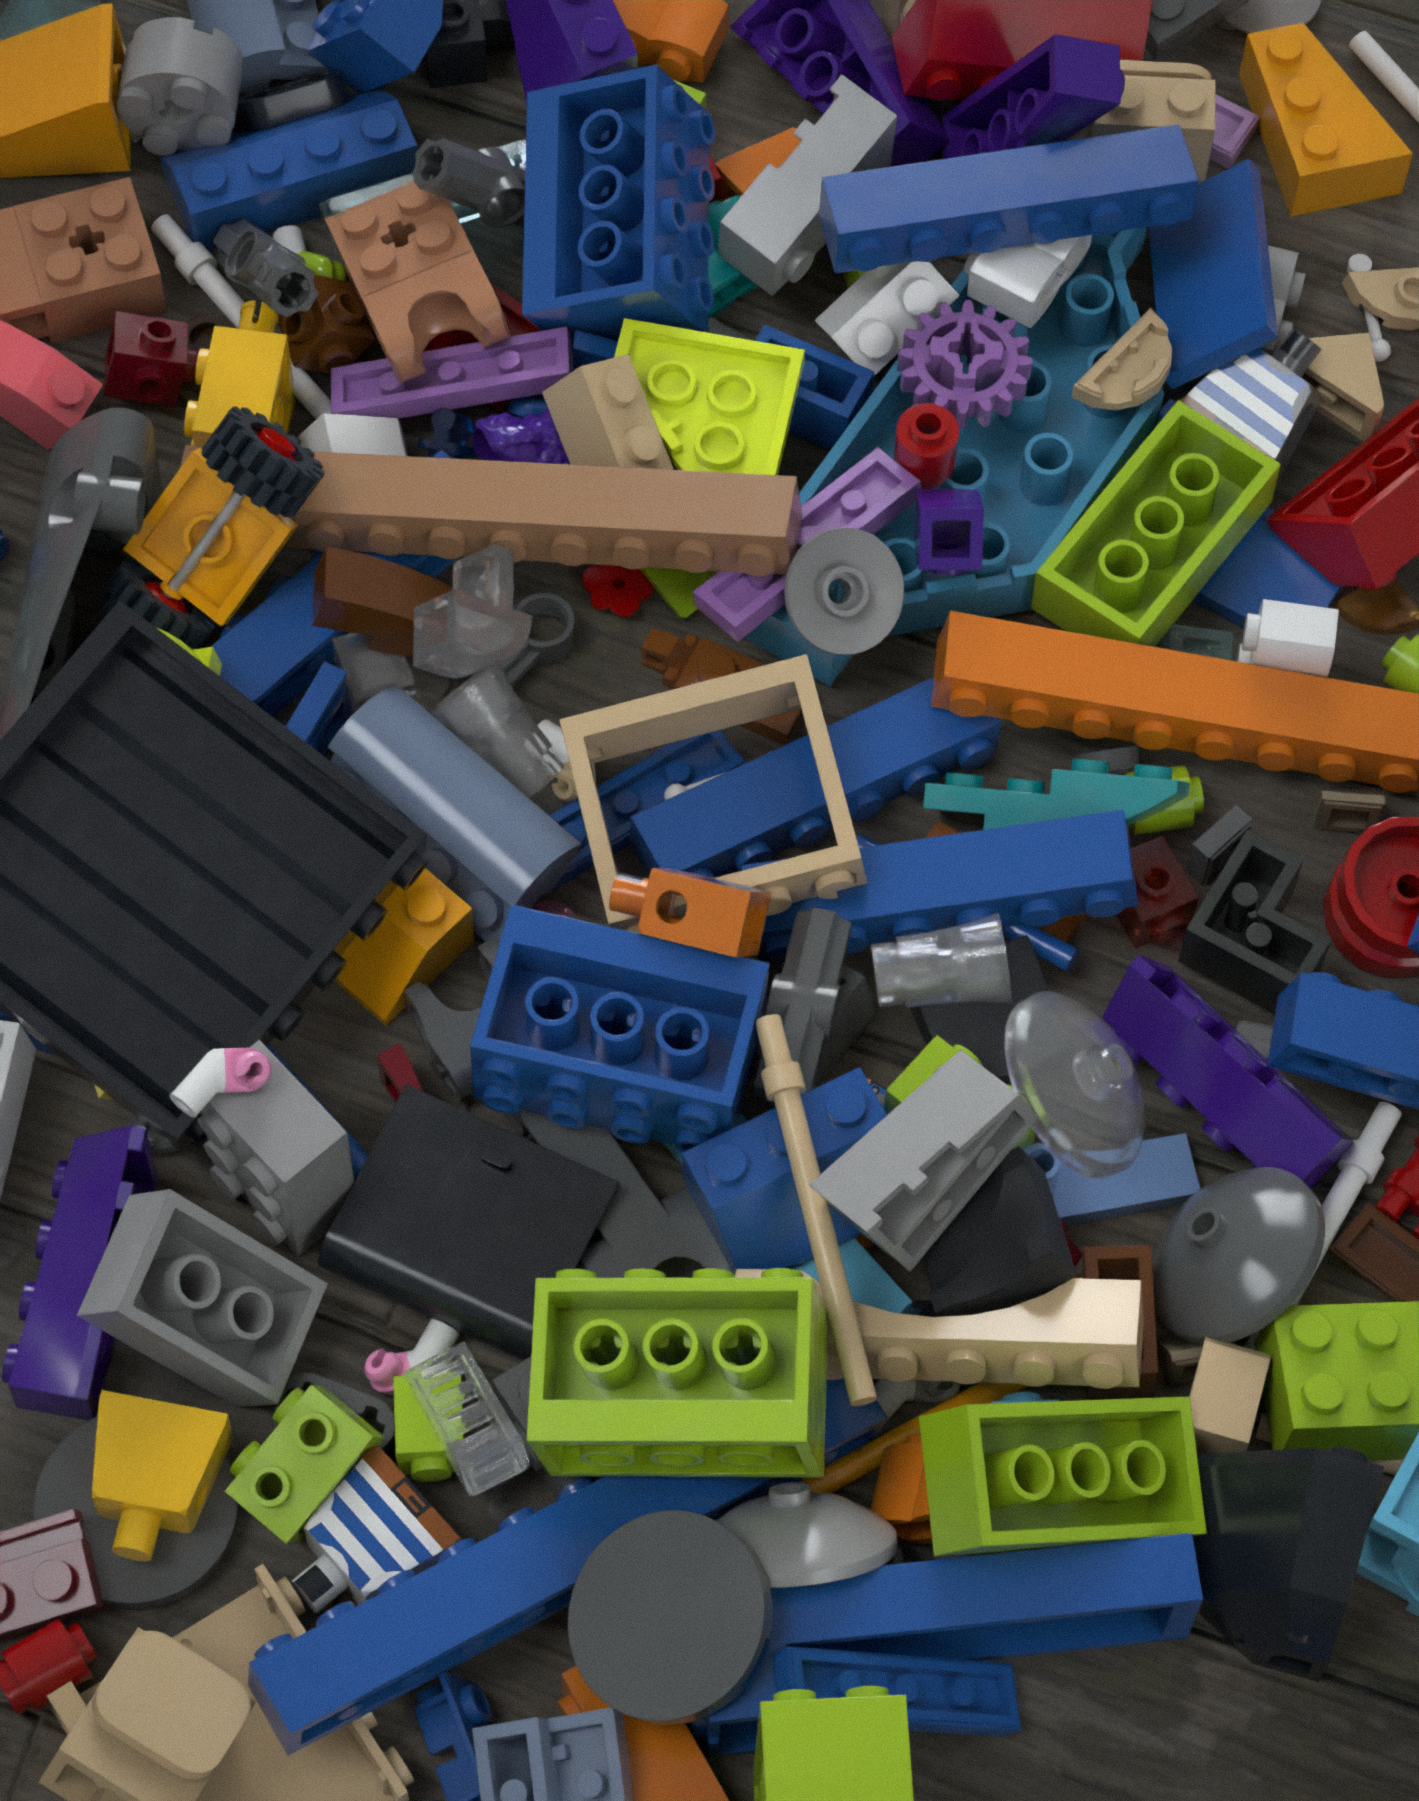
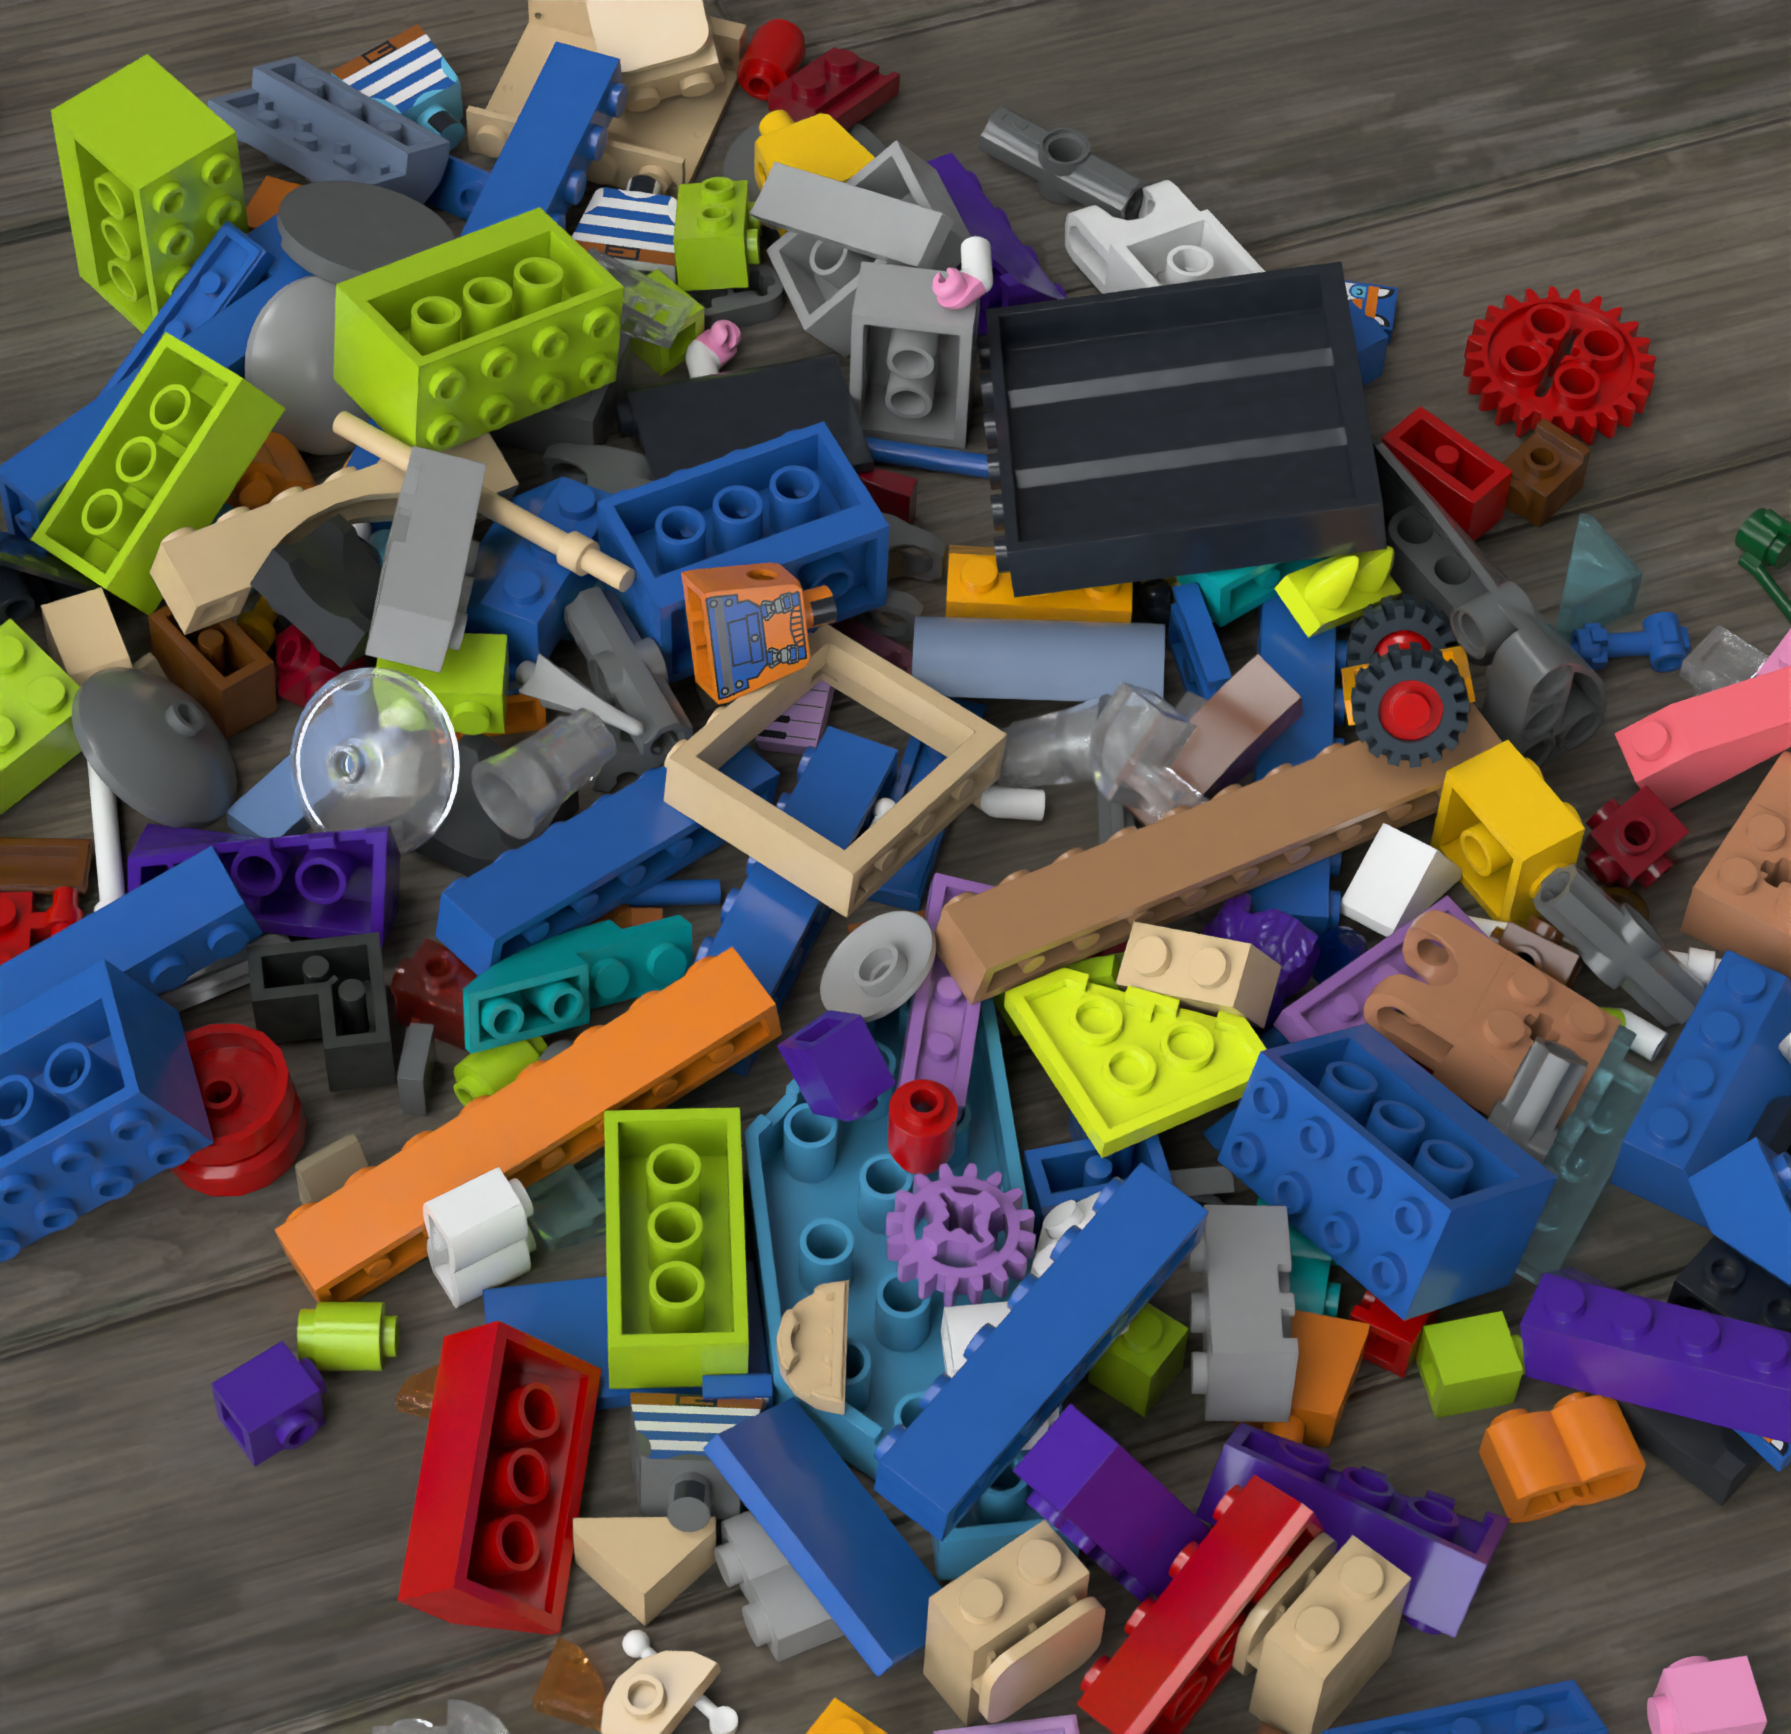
camera: 140 degrees right, 10 degrees down
none -> light grey piece [515,654,645,736]
none -> light grey tile [750,162,954,270]

